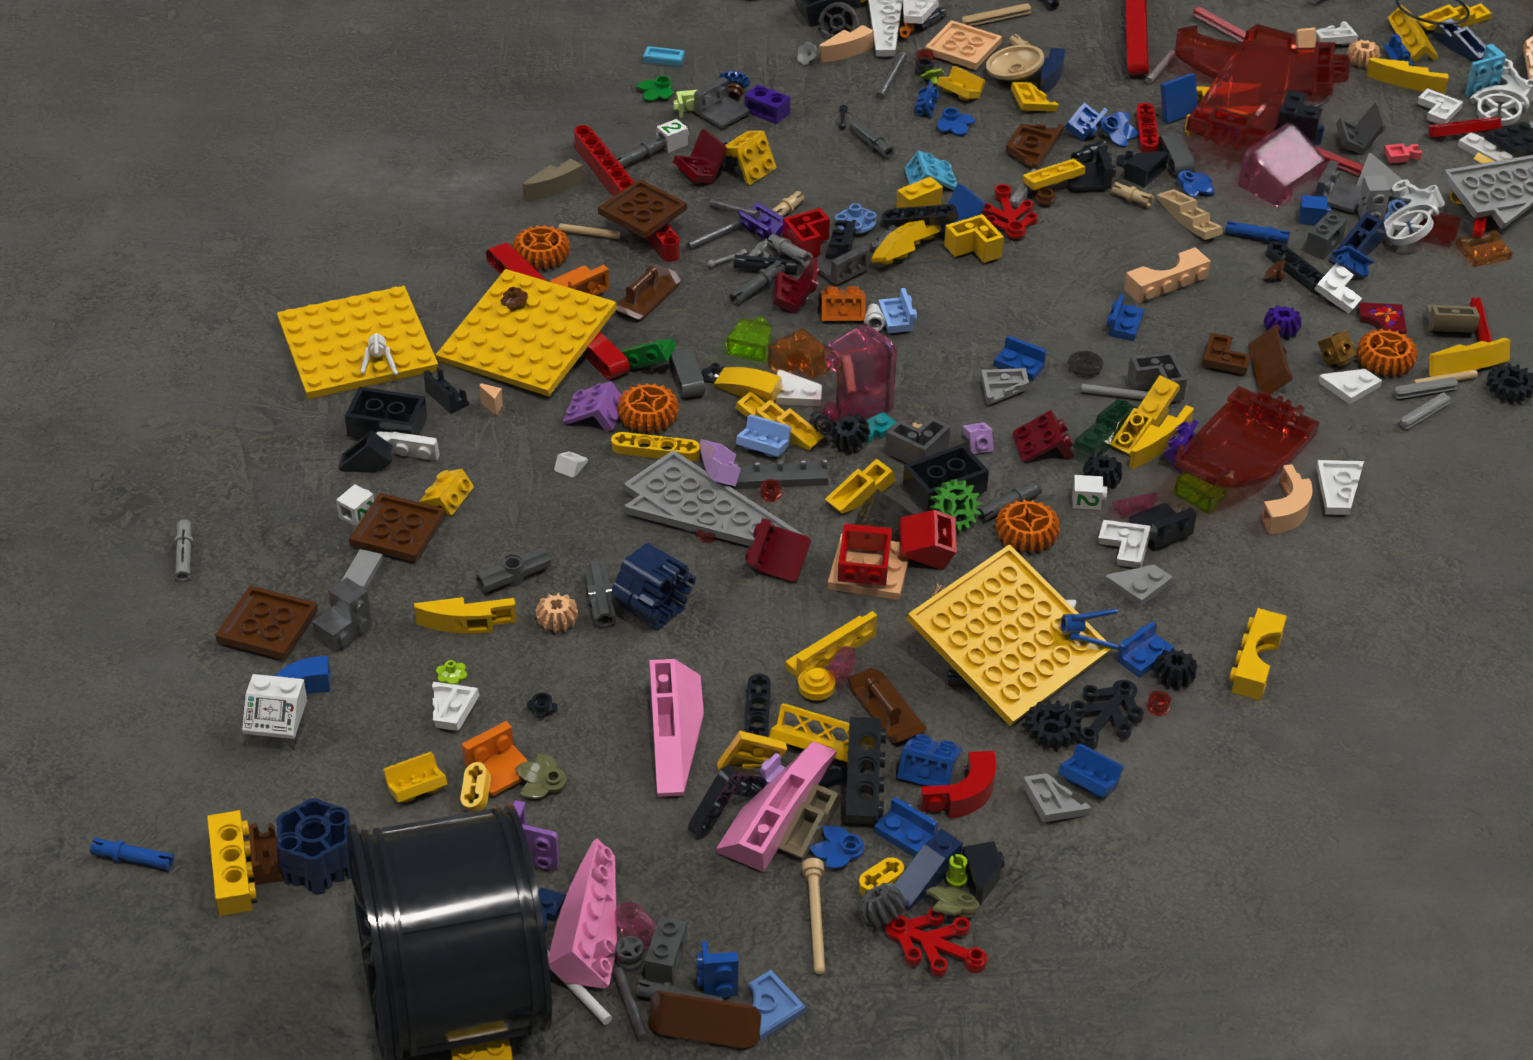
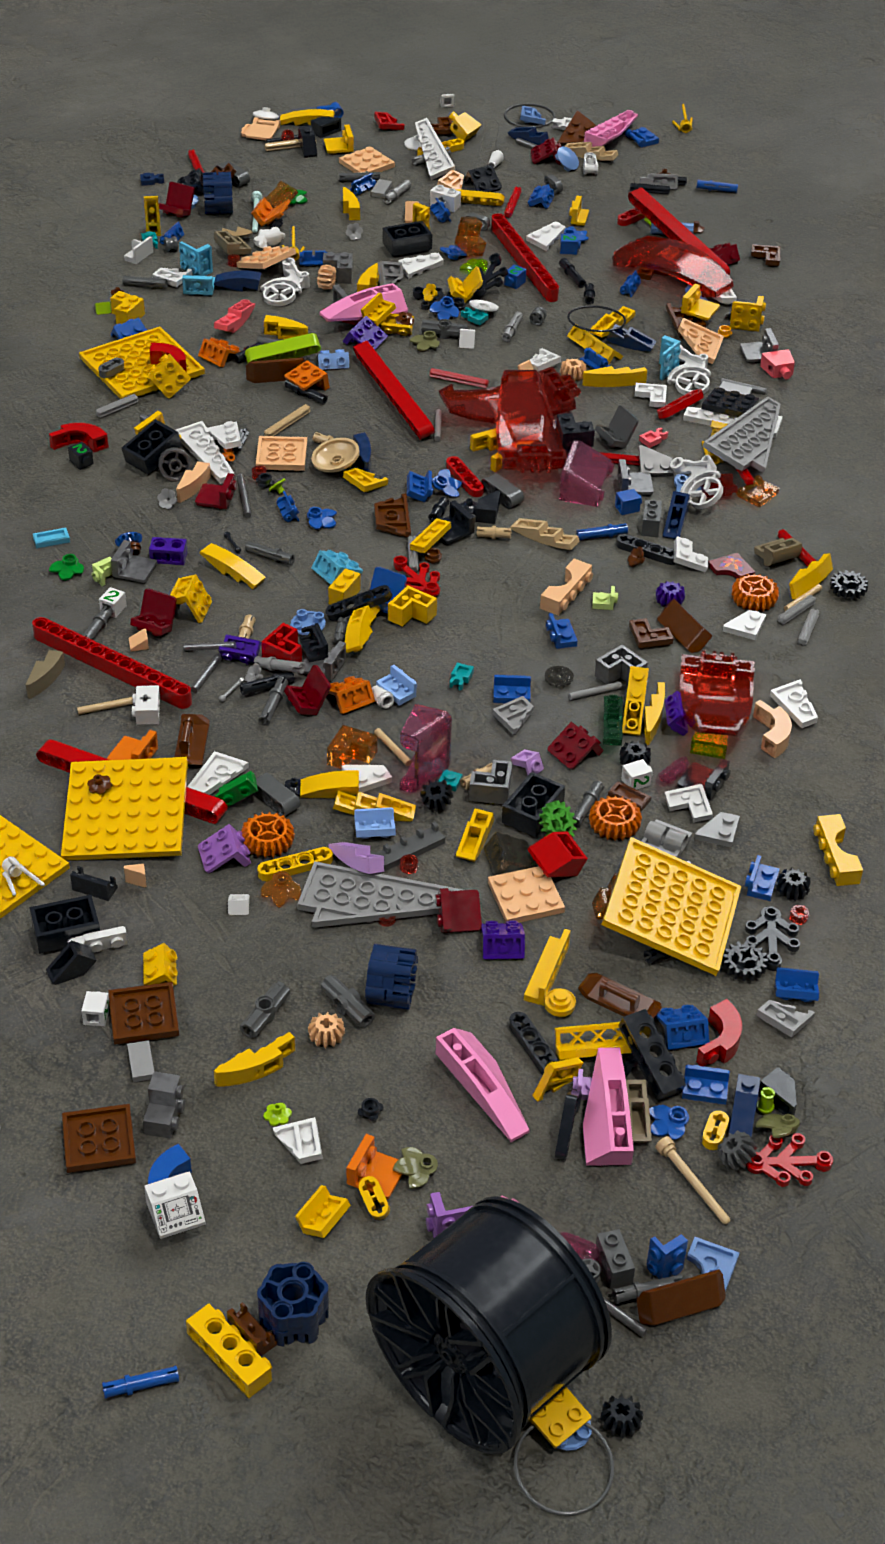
camera: 30 degrees left, 0 degrees up
orange gear [513,224,570,271] -> none
reddish brown plate [598,179,687,239] -> none
clear neon green torso [726,316,772,363] -> none
black pin [810,411,834,435] -> none
clear pink plate [829,646,856,680] -> none
red window [837,524,892,586] -> none
yellow bracket [937,66,985,101] -> none
blue plant [1061,609,1119,649] -> none
blue tile [1160,73,1199,123] -> none
blue plate [1177,171,1214,199] -> none
pearl gold brick [1317,330,1357,367] -> none
blue hinge [1331,246,1375,278] -> none
light grey brick [1357,176,1390,221] -> none
none -> light nougat slope [129,629,149,651]
none -> white brick [132,685,160,725]
none -> white wing [187,751,249,795]
none -> dark red bracket [195,473,237,509]
none -> yellow slope [199,543,266,589]
none -> clear orange plate [261,871,302,908]
none -> teal plate [450,663,474,690]
none -> dark purple bracket [481,920,525,959]
none -> yellowish green bracket [592,586,618,610]
none -> reddish brown tile [608,781,651,811]
none -> light grey plate [641,819,692,858]

